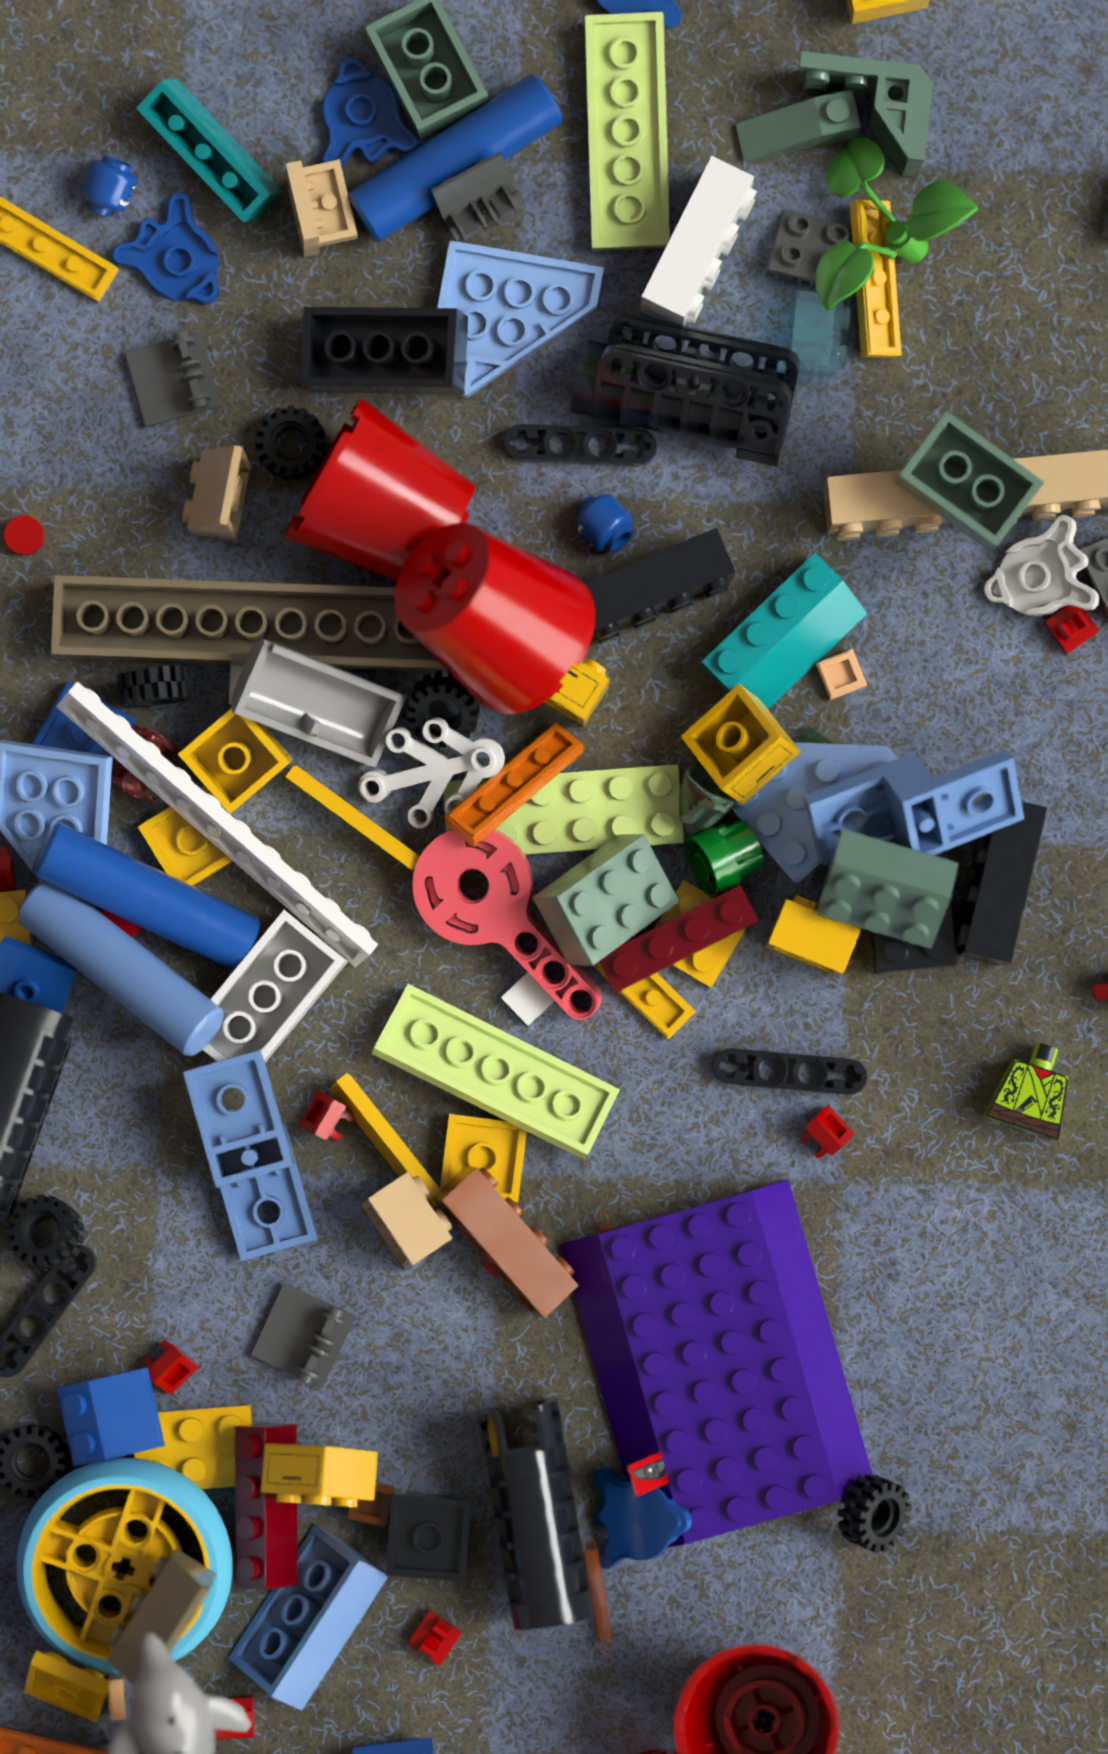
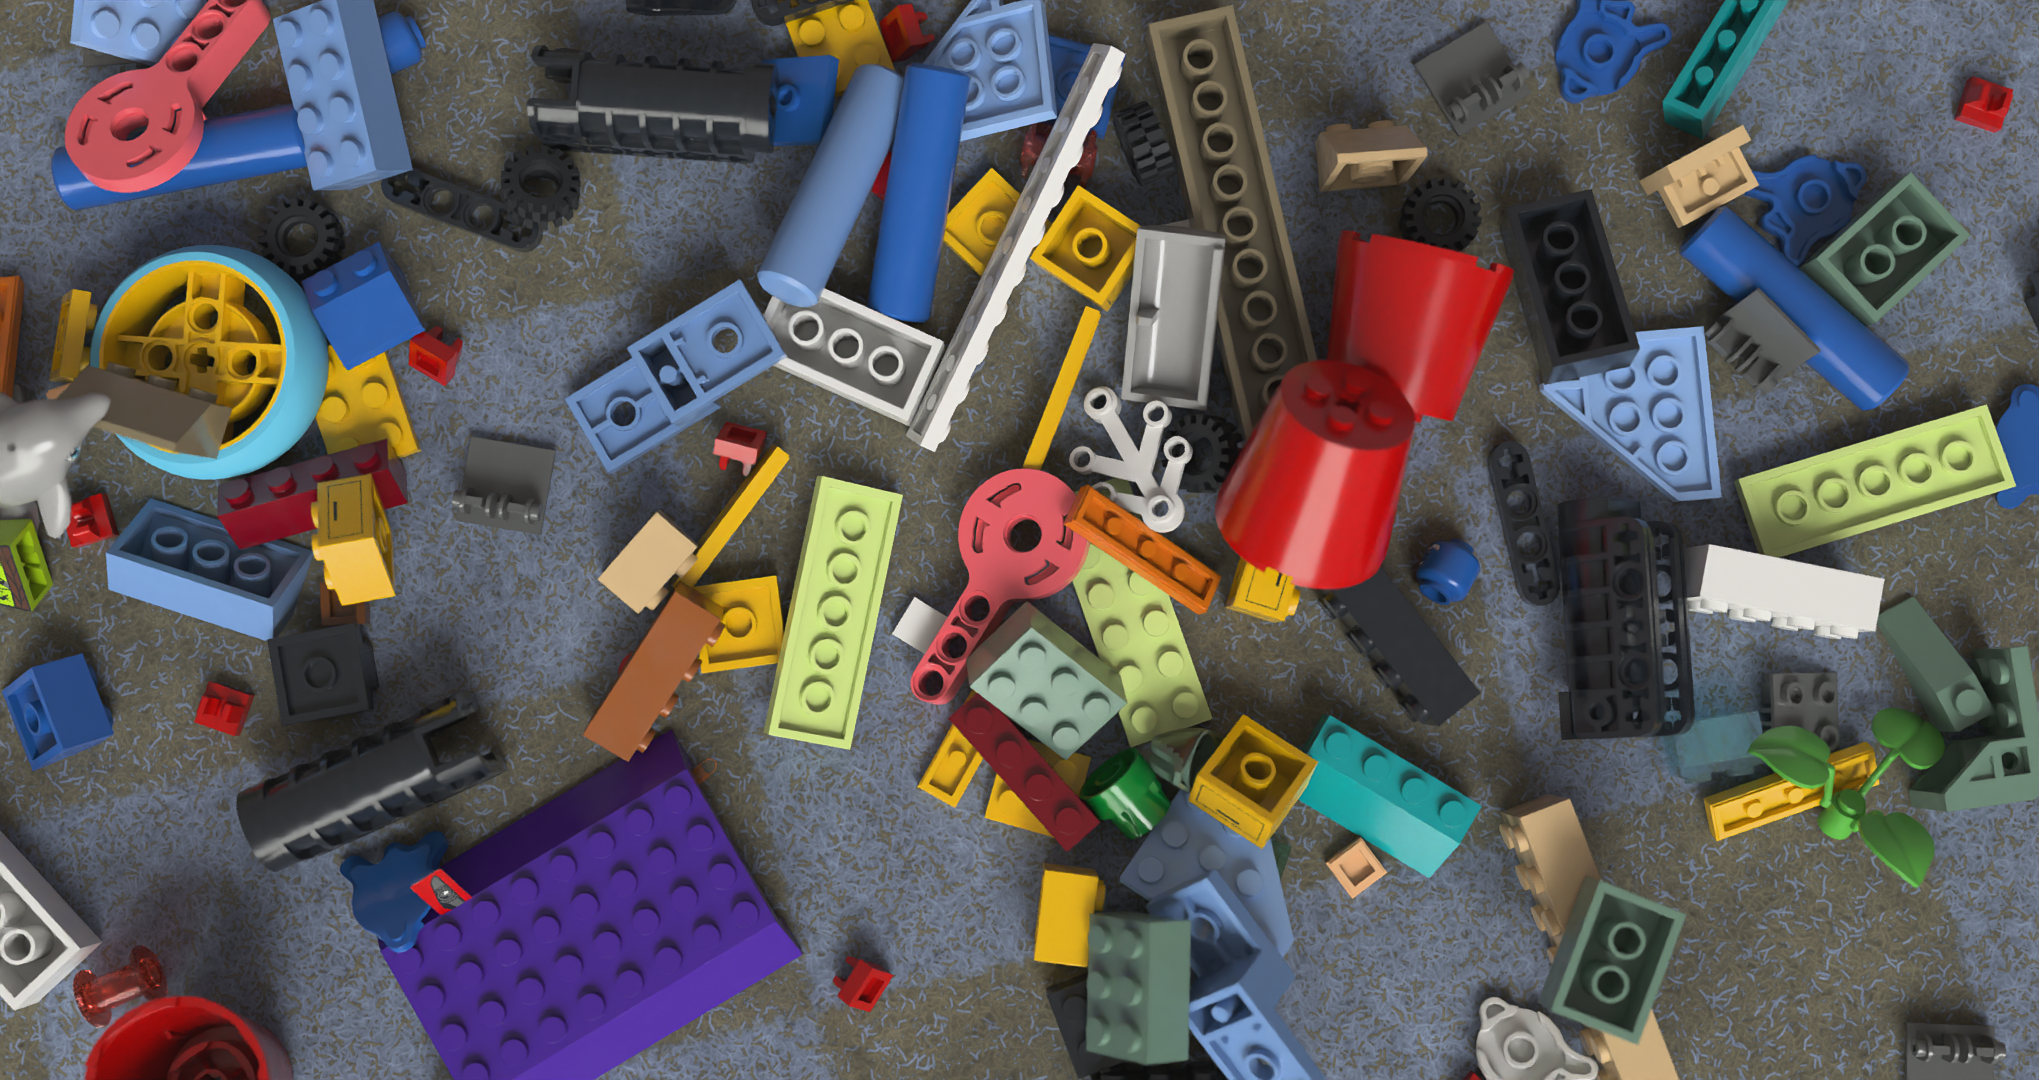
camera: 70 degrees right, 0 degrees up
orange piece [583,1538,613,1654] -> none
black beam [713,1048,867,1095] -> none

